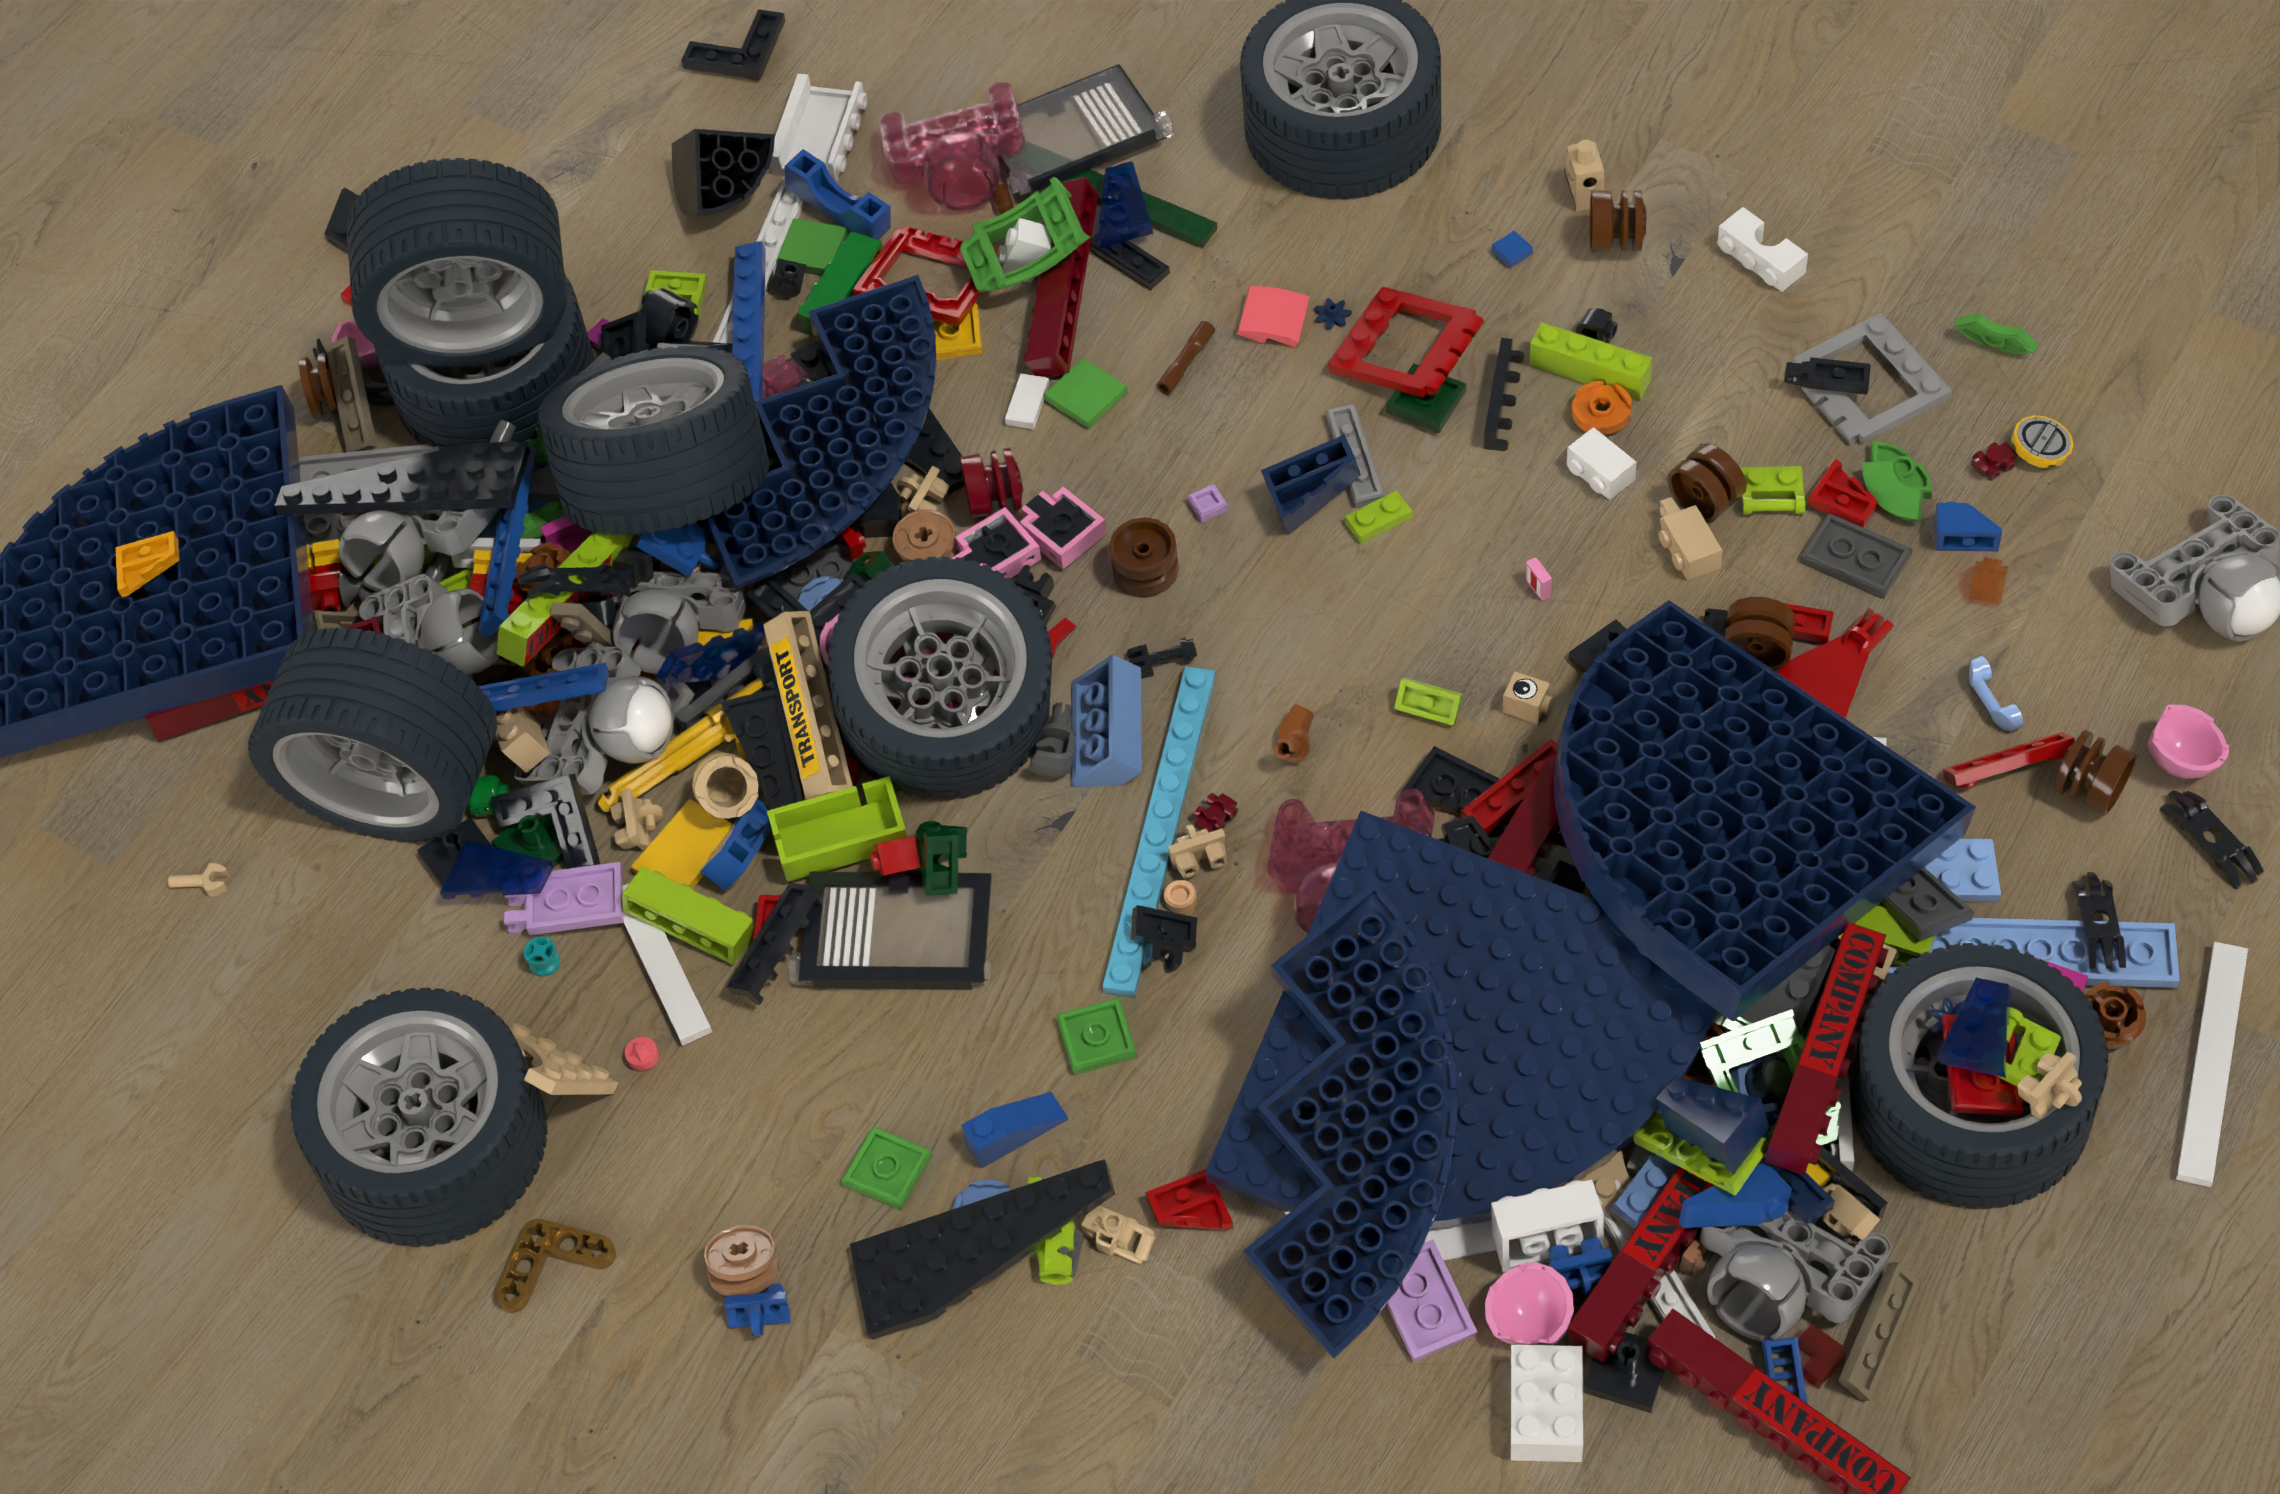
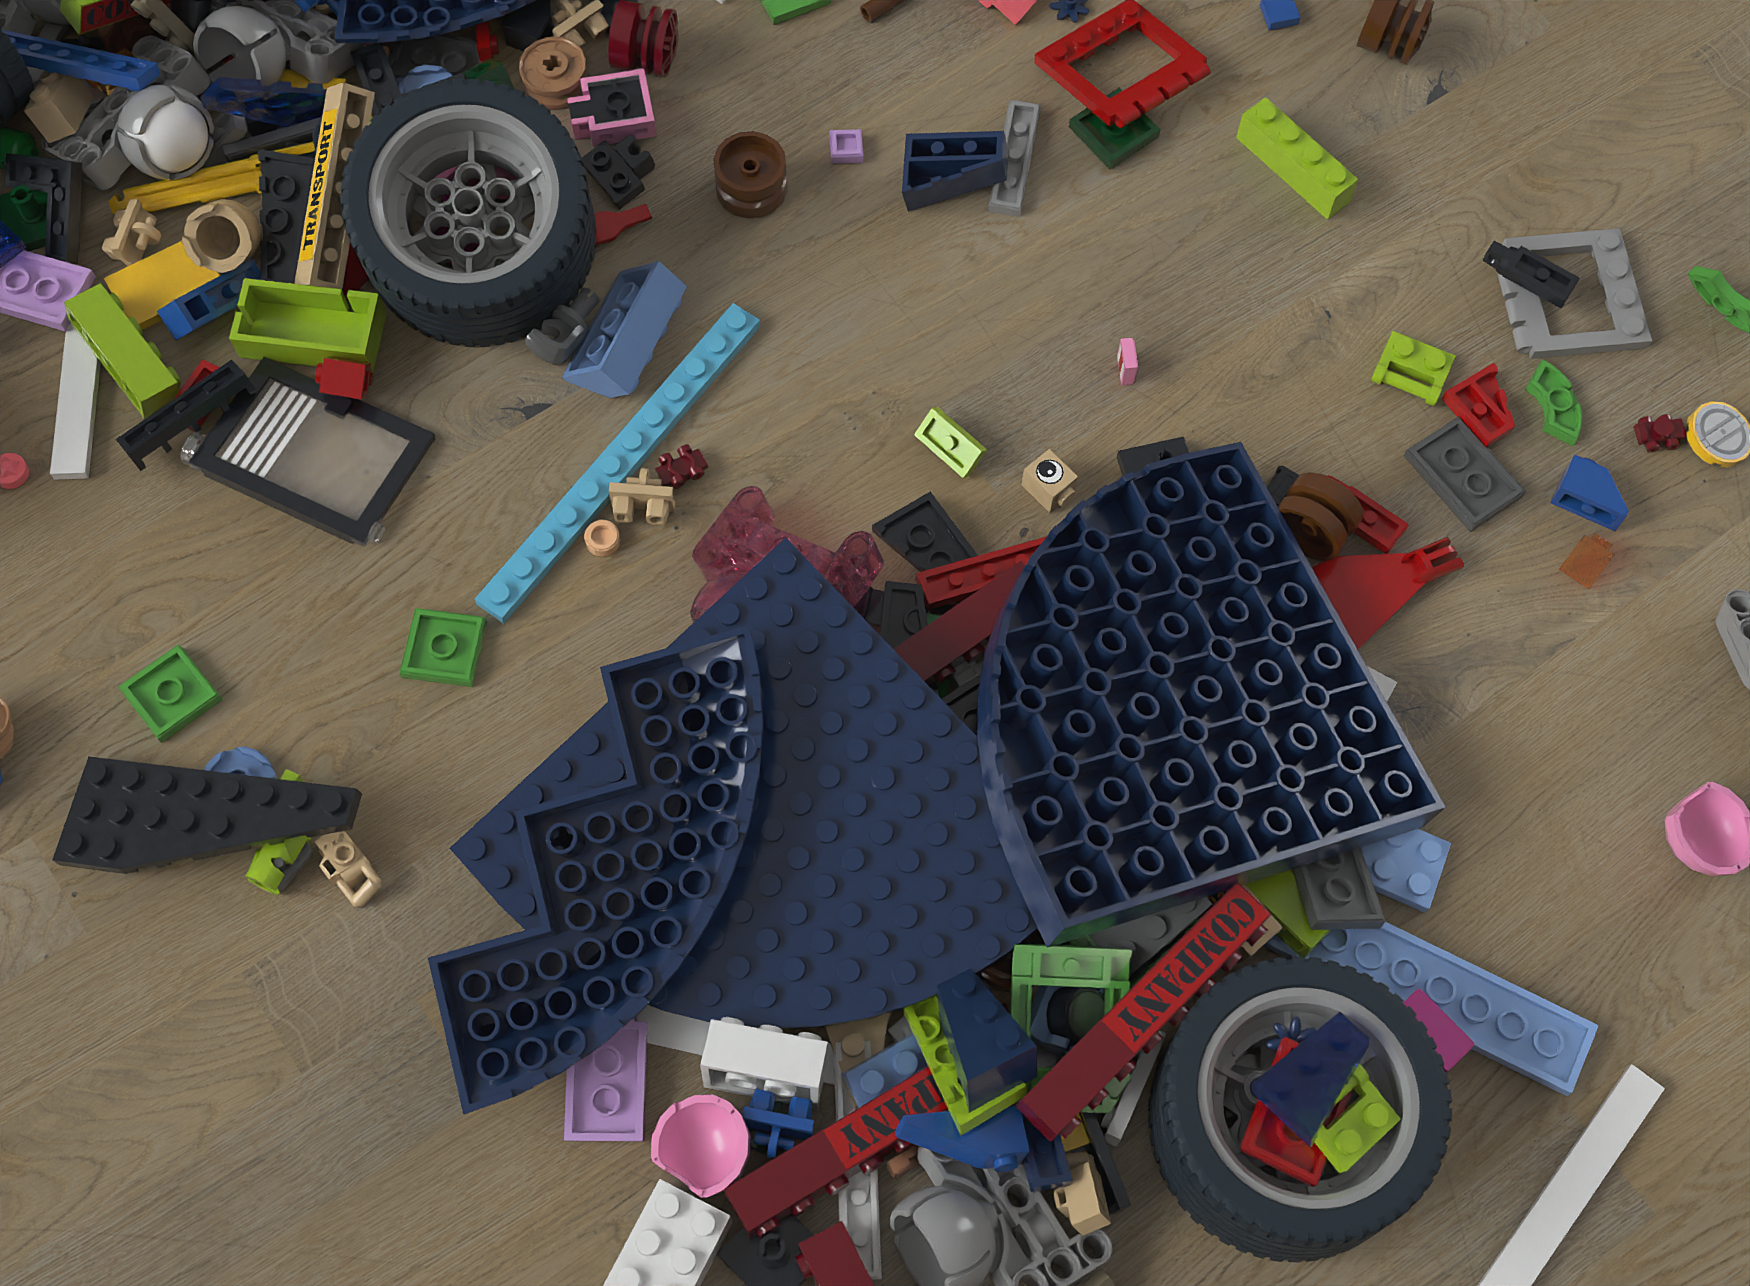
camera: 15 degrees right, 10 degrees up
dark green tile [915,821,967,896] -> none
blue slope [961,1092,1068,1168] -> none
piece [1020,486,1107,570] -> none
black hinge [1127,637,1197,679] -> none
black plate [1131,905,1197,973] -> none
red wing [1146,1169,1234,1230] -> none
dark orange arm [1274,704,1314,763] -> none
lime plate [1345,490,1413,544] -> none
black hinge [1484,338,1524,451] -> none
white brick [1567,427,1637,500] -> none
orange plate [1572,381,1632,435] -> none
black plate [1576,308,1618,343] -> none
tan hinge [1658,497,1723,581] -> none
reddish brown wheel [1667,443,1747,523] -> none
white arch [1717,207,1808,292] -> none
bright green tile [1863,461,1923,522] -> none
red plate [1942,732,2075,788] -> none
light blue bar [1969,656,2023,731] -> none
tan hips [2018,1052,2082,1119] -> none
reddish brown wheel [2054,730,2137,815] -> none
black piece [2072,872,2126,969] -> none
dark orange cone [2084,982,2146,1049] -> none
black piece [2160,790,2264,890] -> none

